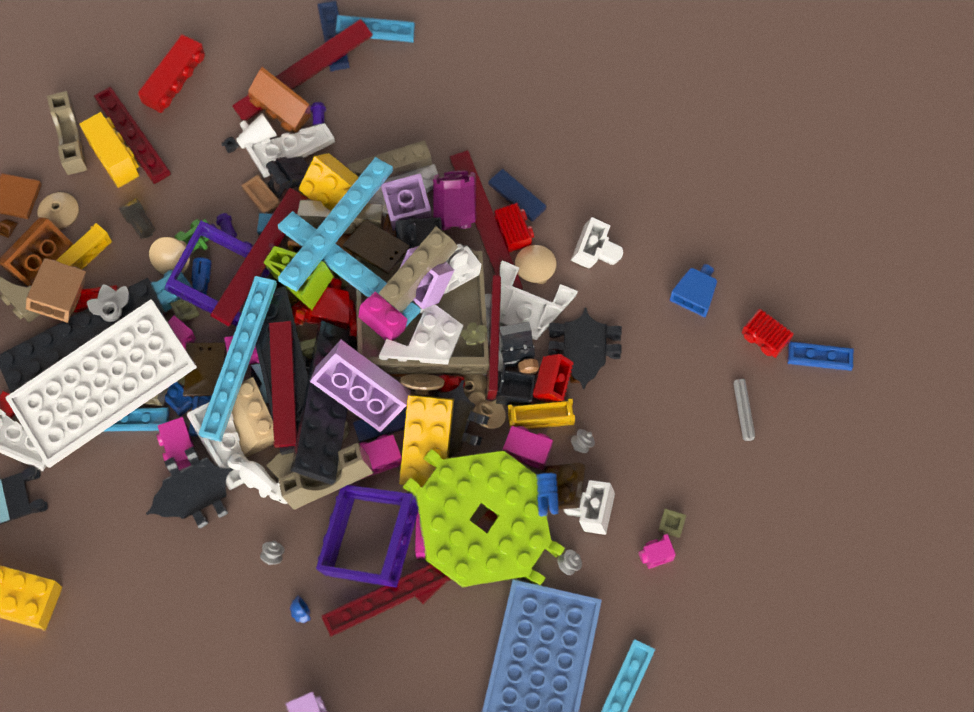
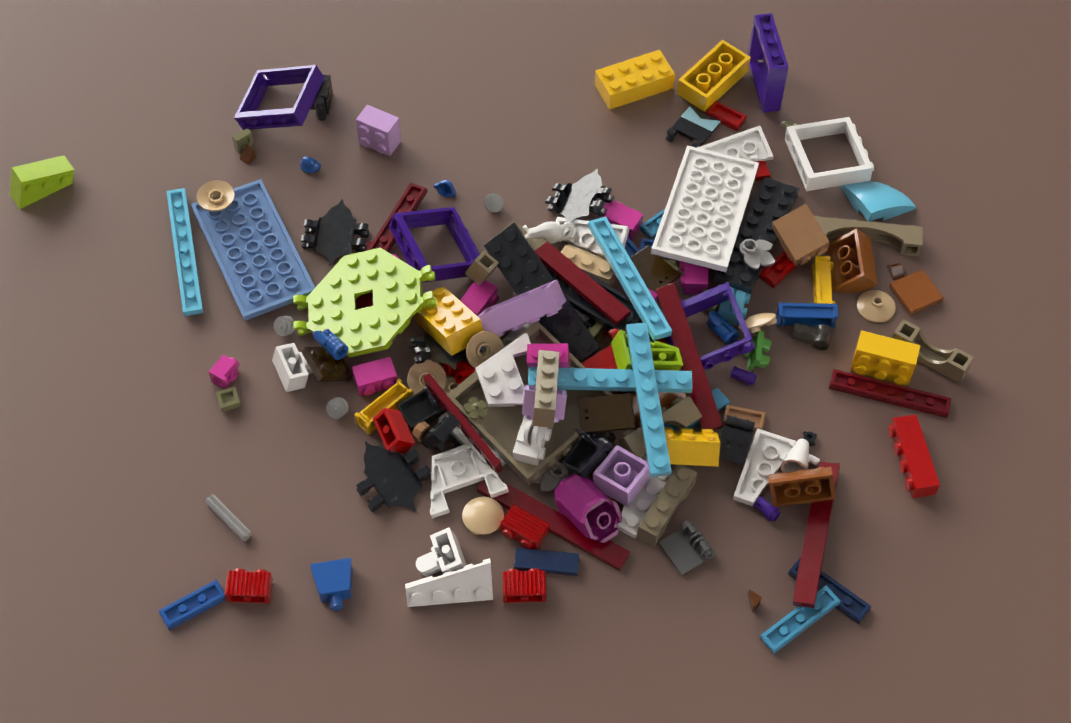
camera: 140 degrees right, 10 degrees down
none -> black animal [301,199,369,266]
none -> white wing [405,558,493,607]
none -> red brick [502,568,546,603]
none -> dark grey hinge [658,520,717,575]
none -> reddish brown piece [748,589,762,613]
none -> blue container [776,303,838,328]

